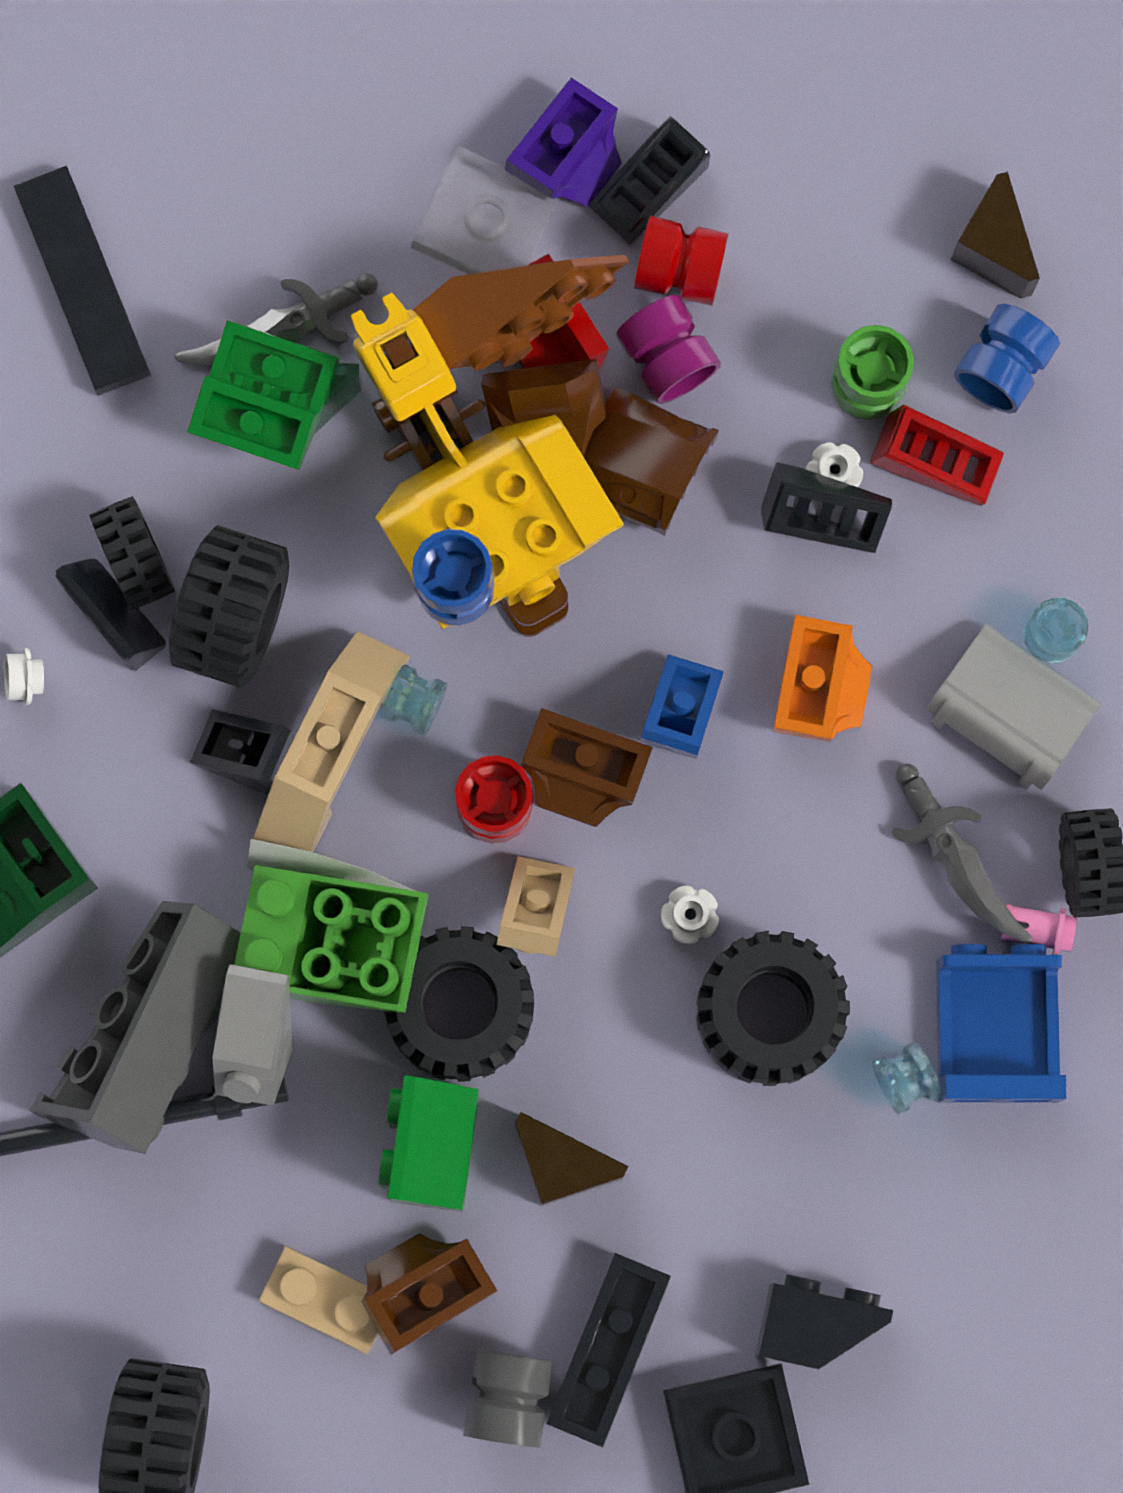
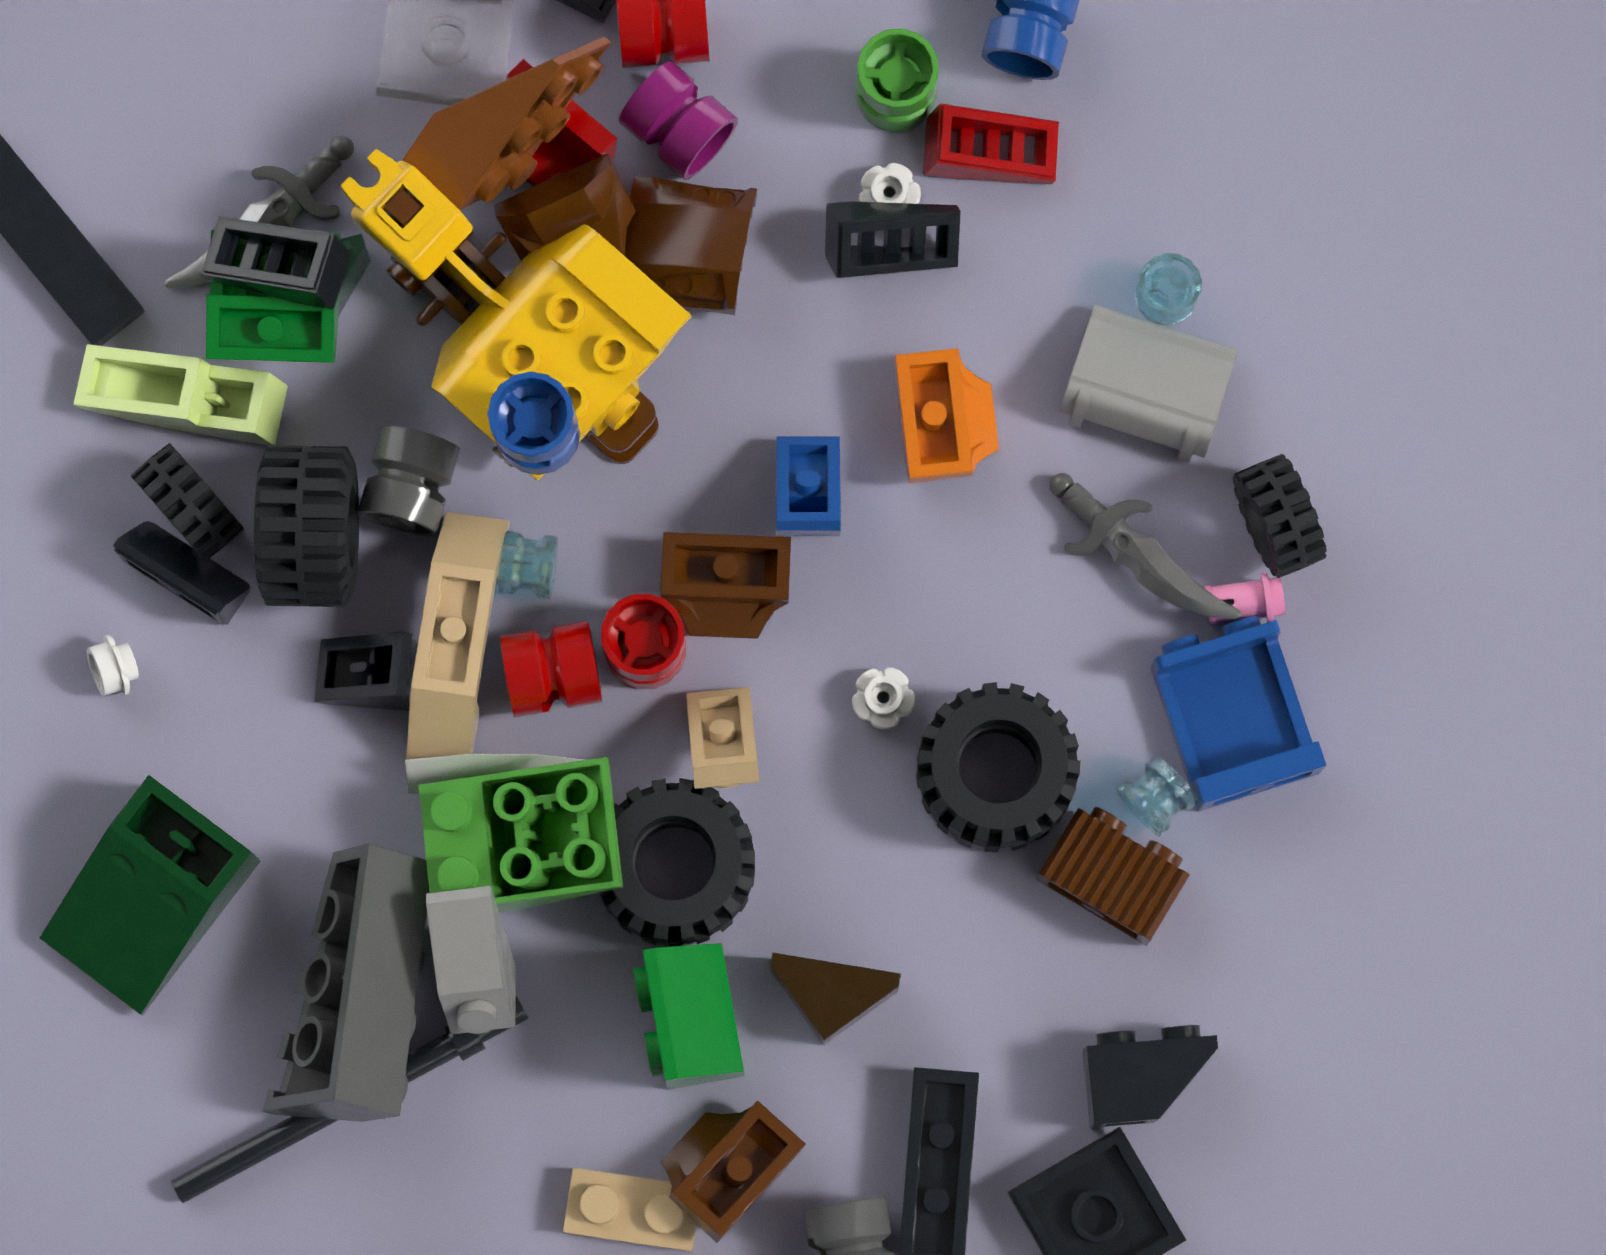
camera: 15 degrees left, 0 degrees up
none -> yellowish green slope [73,344,288,445]
none -> black slope [201,216,350,309]
none -> dark grey wheel [357,425,460,536]
none -> red wheel [500,620,603,718]
none -> reddish brown brick [1036,807,1190,946]

